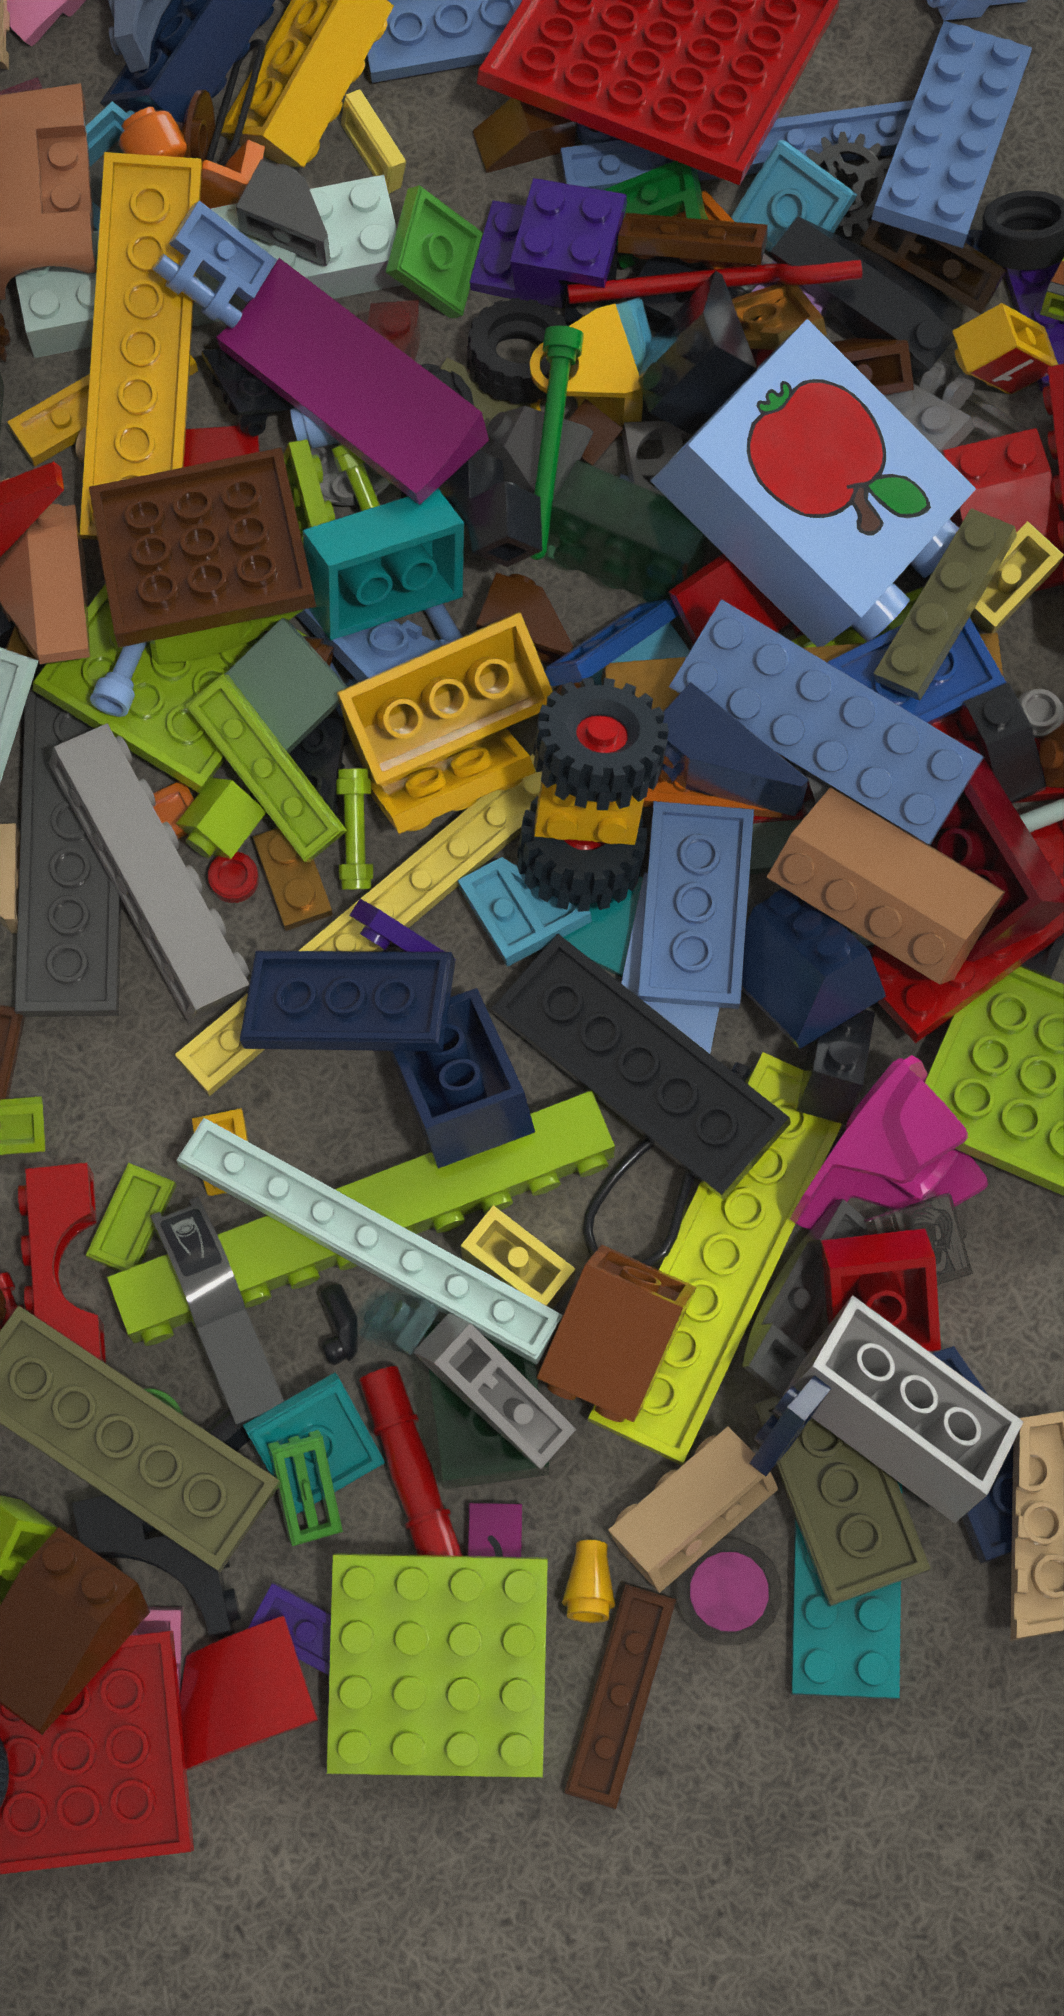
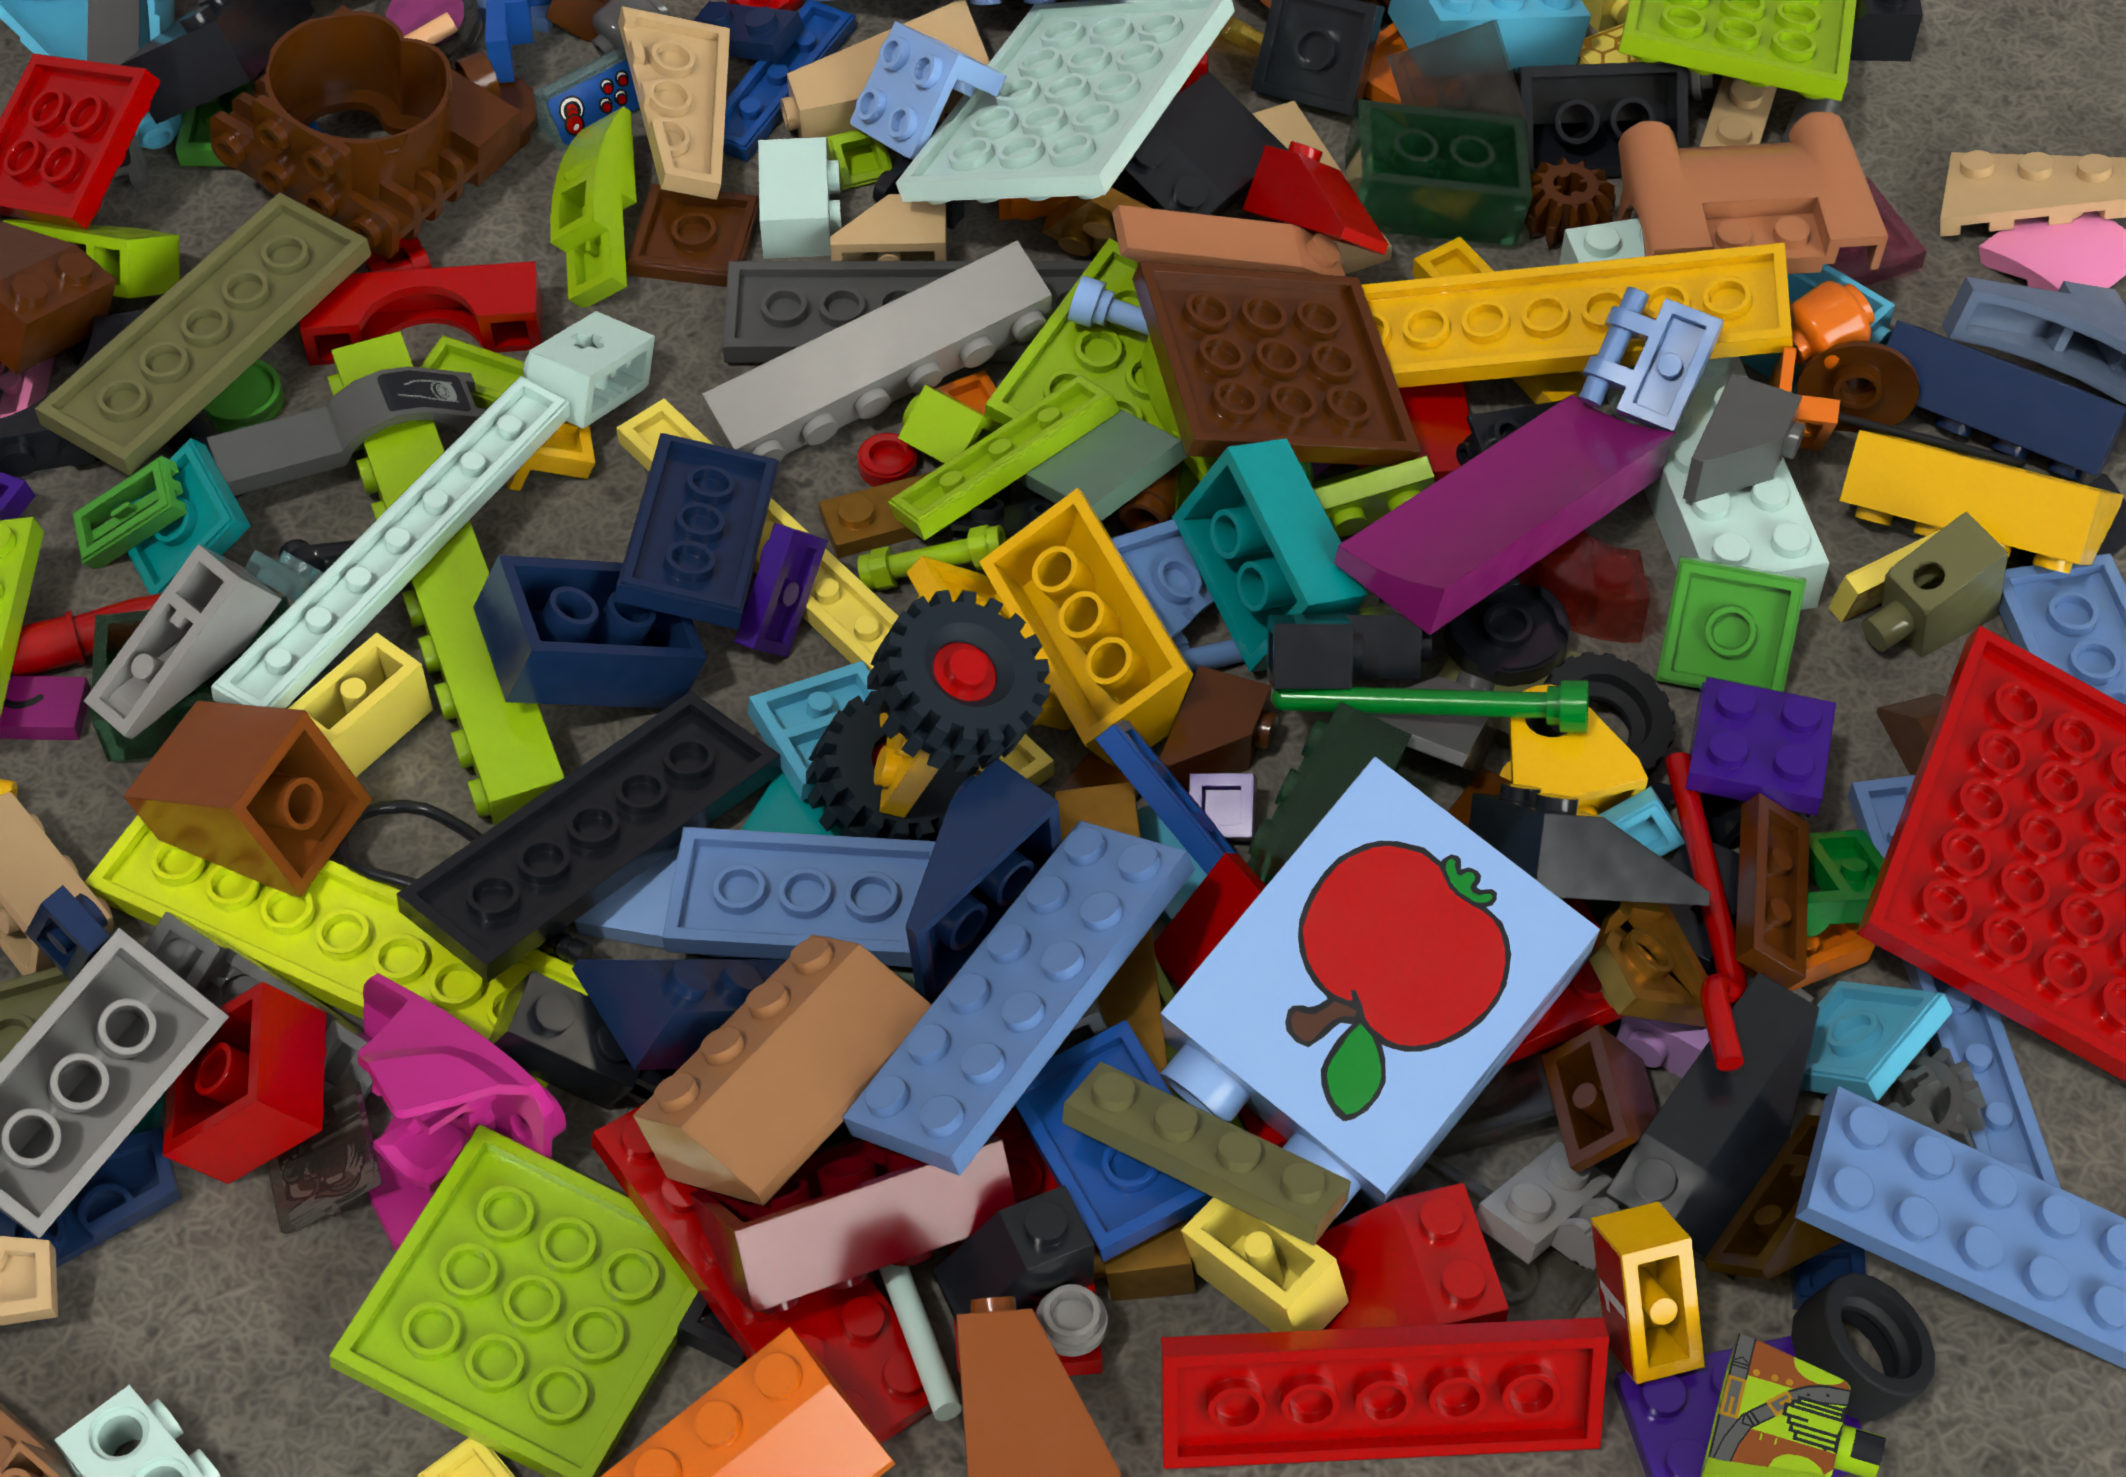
camera: 90 degrees right, 20 degrees down
none -> light aqua brick [523,311,655,429]
none -> plate [1189,773,1258,842]
none -> olive torso [1861,512,2008,657]

